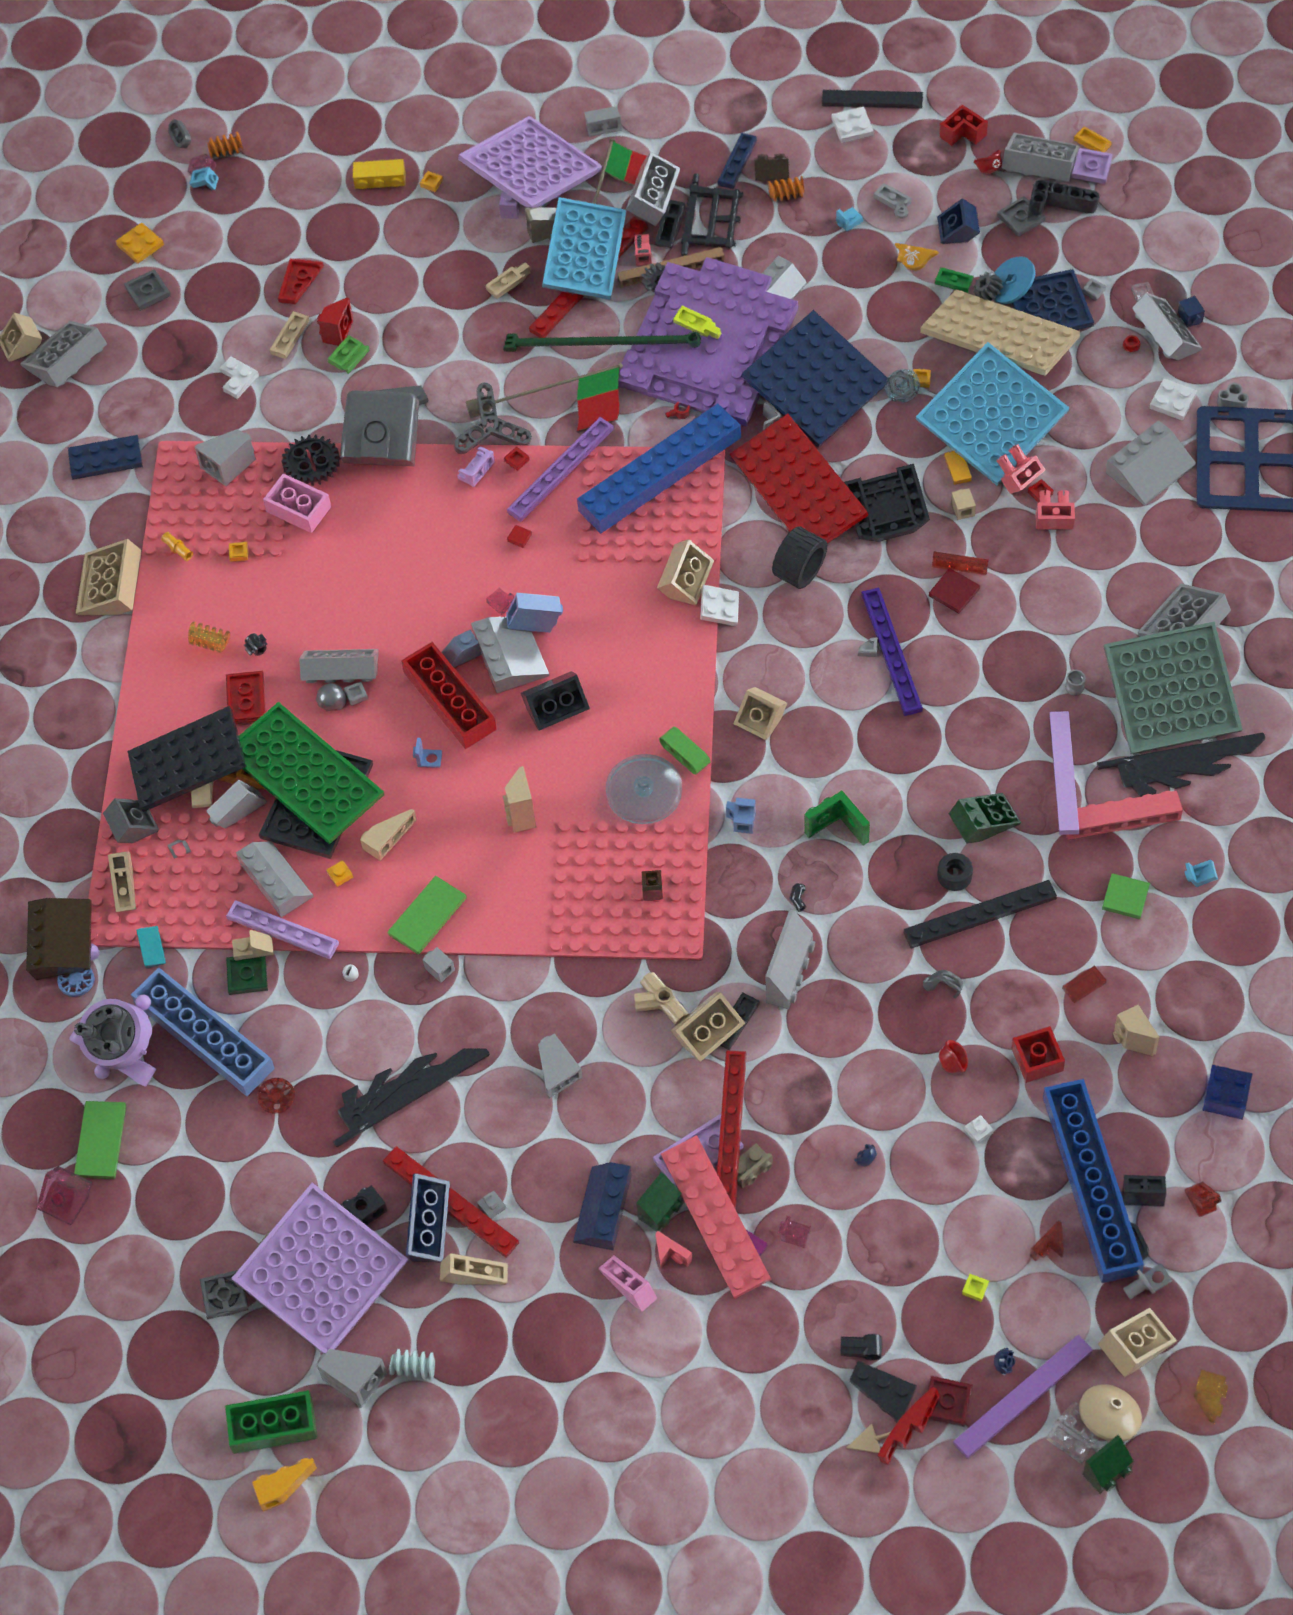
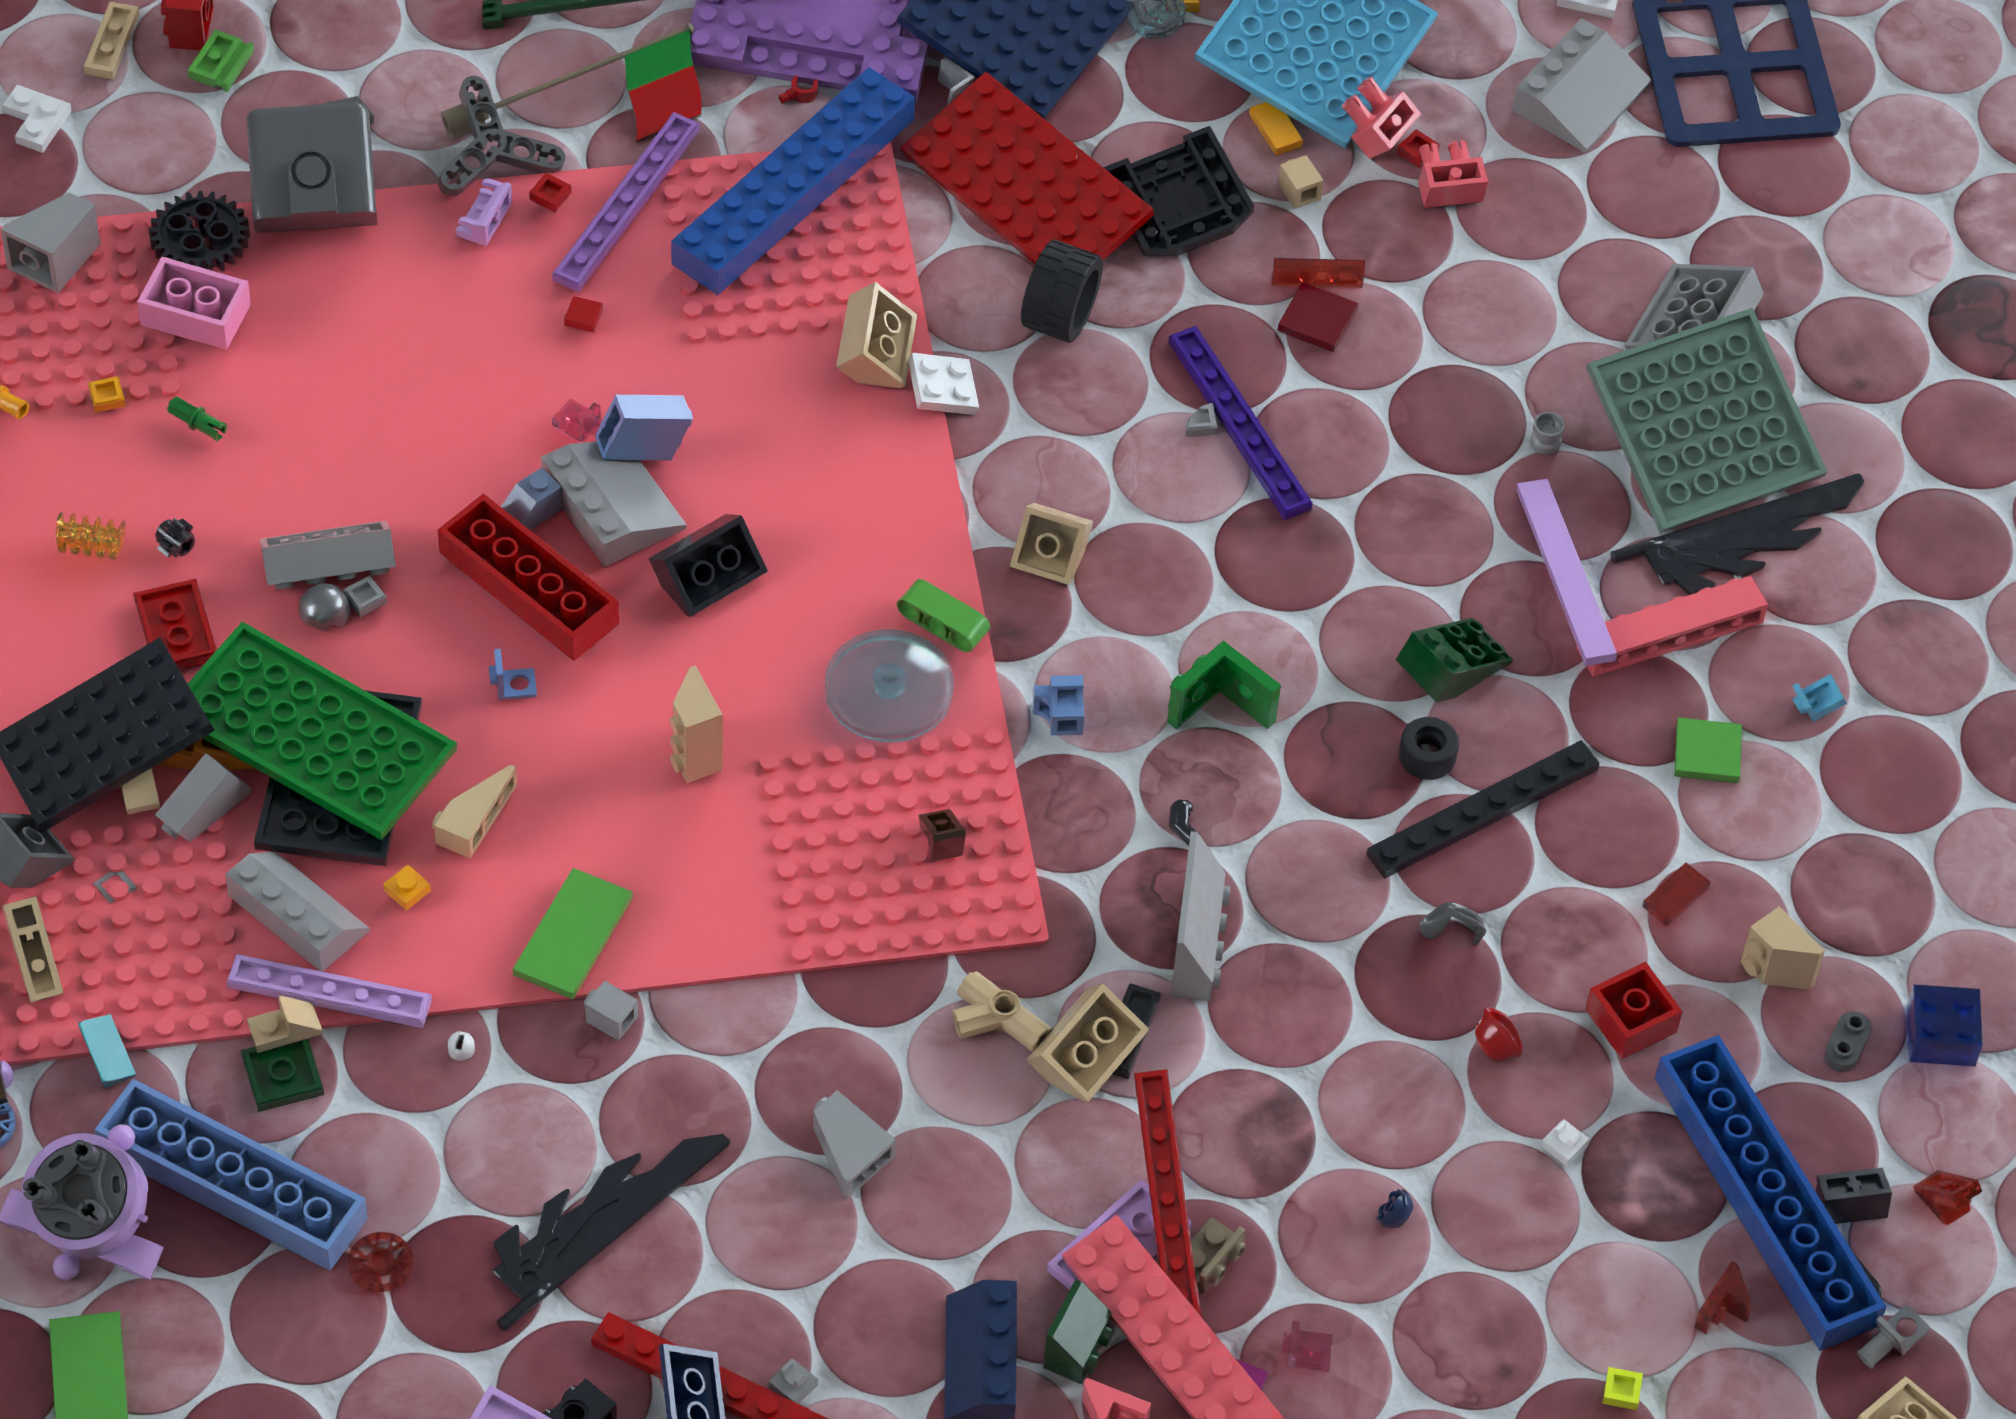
camera: 20 degrees left, 5 degrees down
none -> green axle [167,397,227,441]
none -> dark grey plate [1824,1011,1871,1072]

